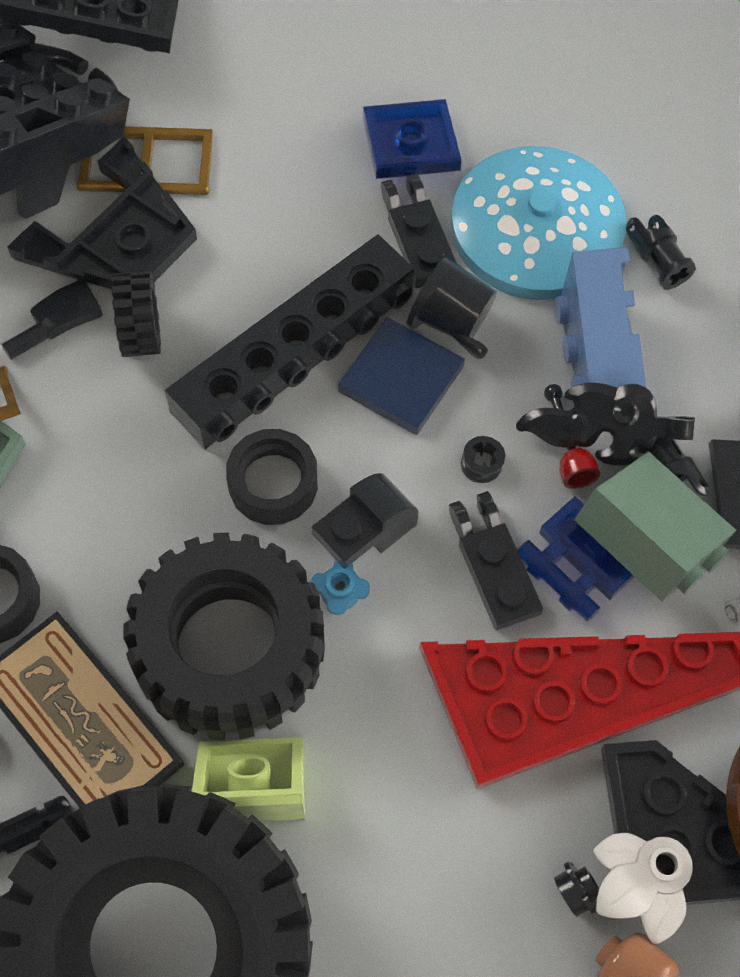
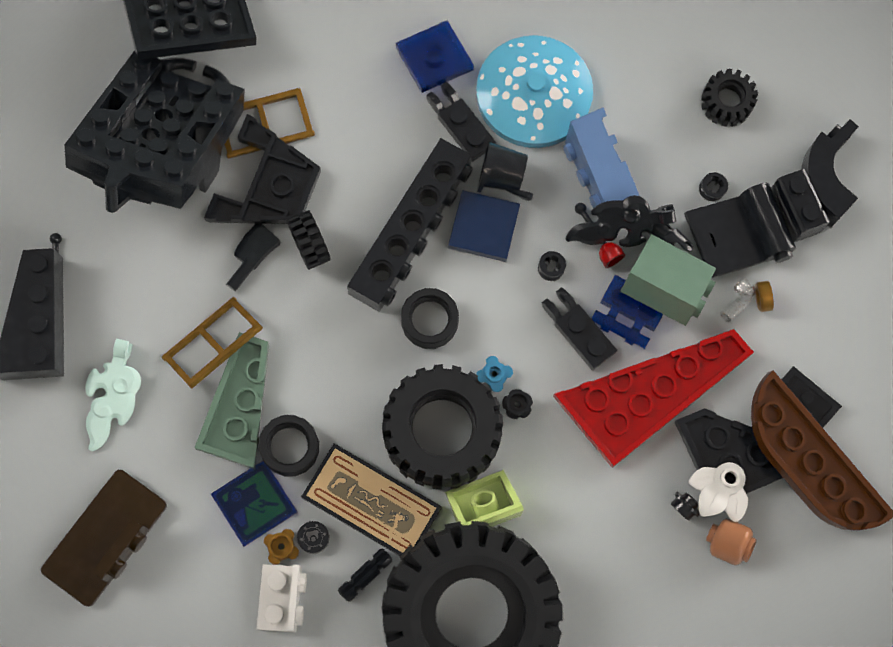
camera: 20 degrees left, 10 degrees up
black brick [312,473,418,569] -> none
black piece [626,215,696,290] -> none
none -> black plate [502,389,533,419]

